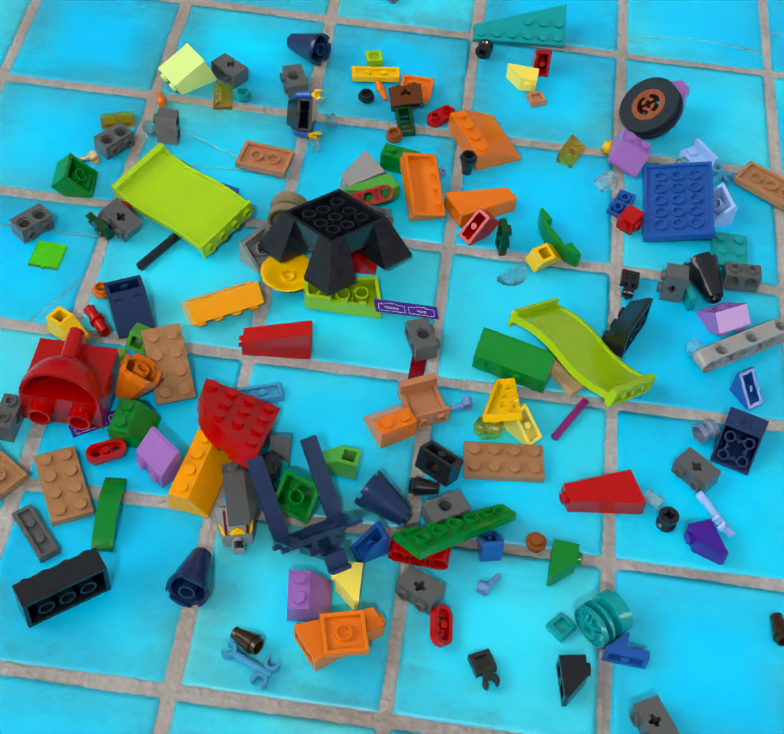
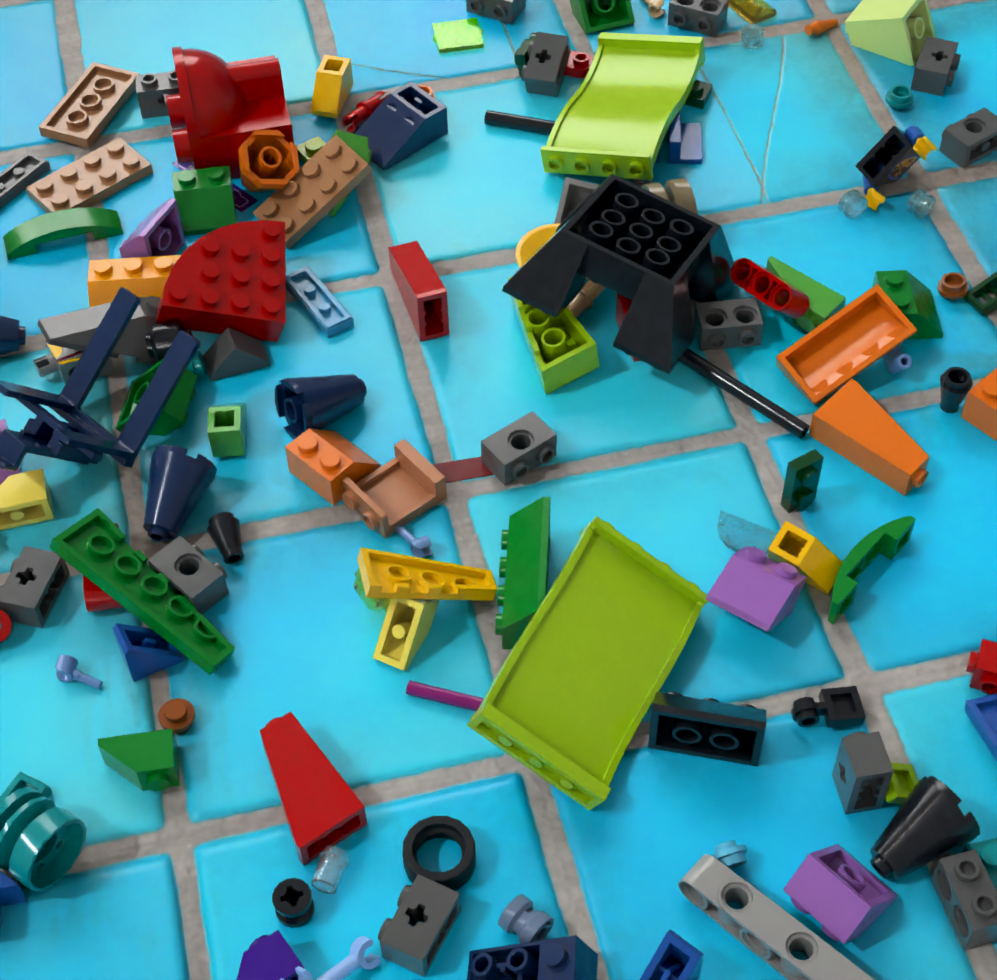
camera: 75 degrees right, 0 degrees up
red plate [85,438,127,465] -> none
dark grey brick [153,107,181,145] -> none
light orange slope [180,281,264,327] -> none
clear yellow slope [212,80,232,110] -> none
nougat plate [235,140,294,178] -> none
light grey slope [340,151,385,191] -> none
blue slope [350,521,390,564] -> none
dark purple sticker [374,299,439,319] -> none
black brick [415,440,464,487] -> none
red slope [458,207,499,246] -> none
medium nougat plate [463,442,545,483] -> none
teal tile [682,285,697,311] -> none
none -> dark blue cone [275,374,367,439]
none -> black tyre [402,816,476,891]
none -> black piece [679,348,810,439]
none -> medium lavender slope [705,546,807,632]

